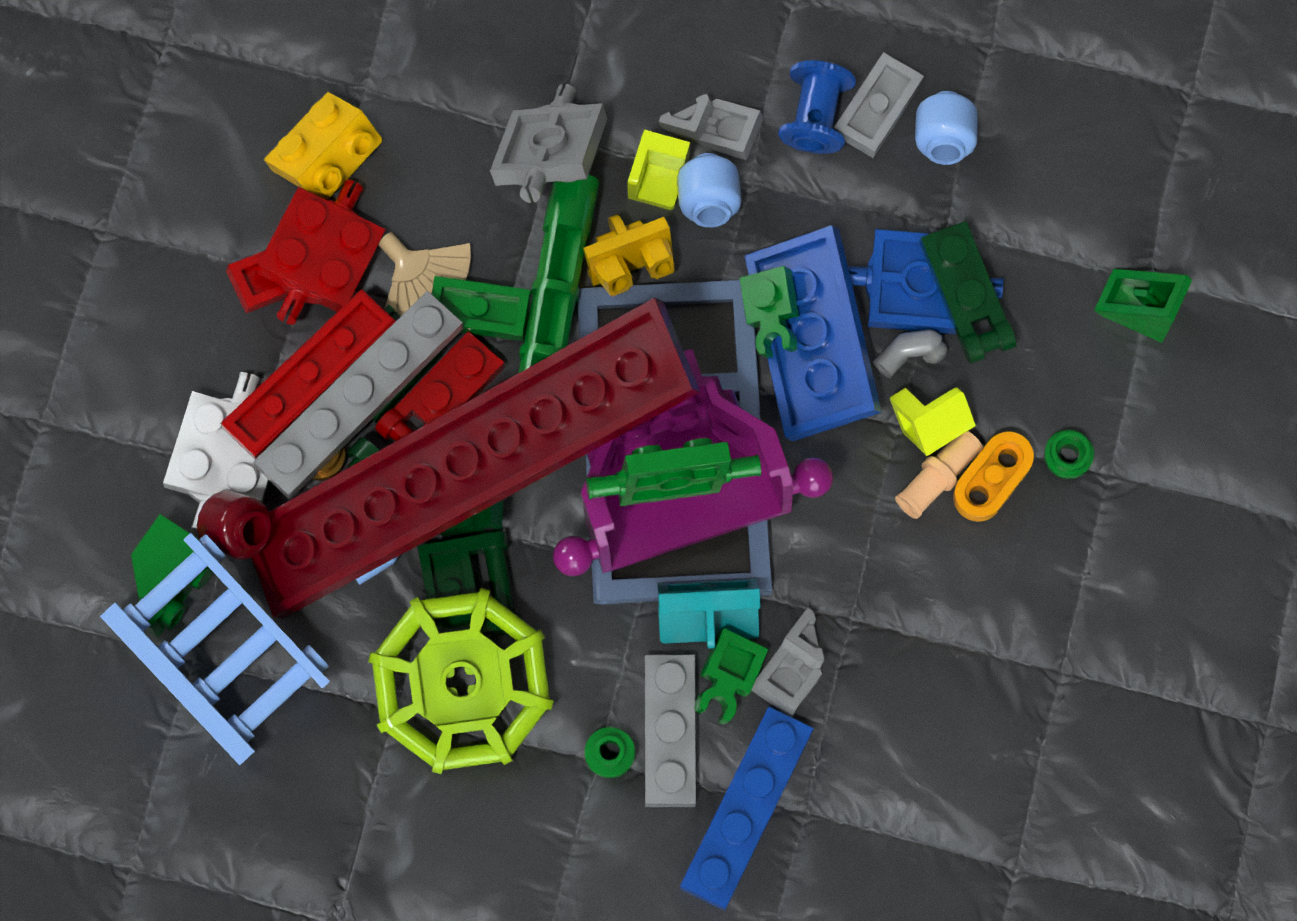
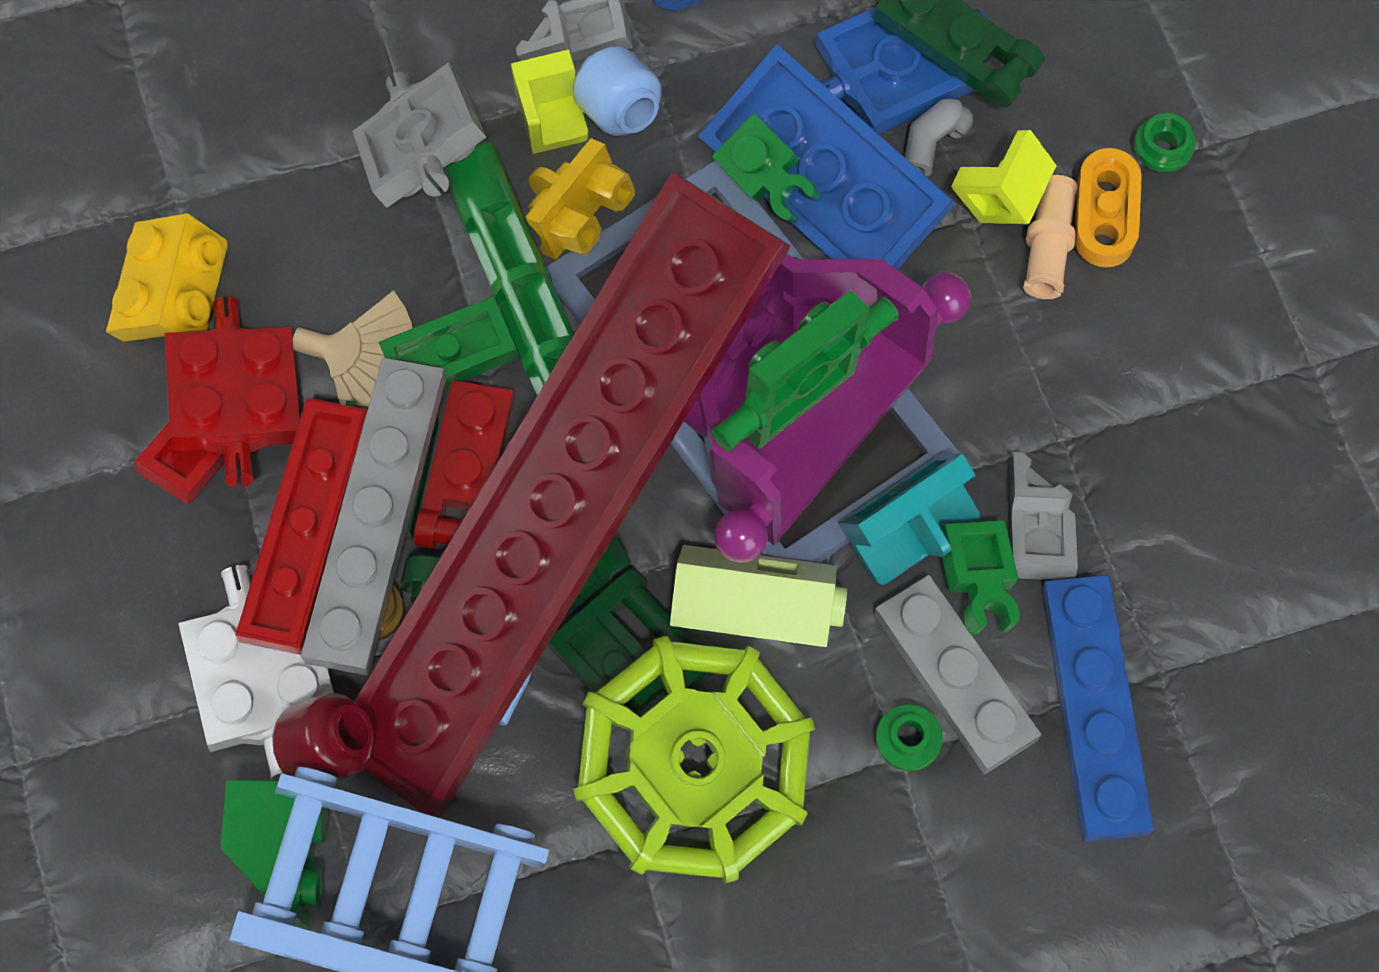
camera: 30 degrees left, 5 degrees down
none -> yellowish green brick [670,545,848,647]

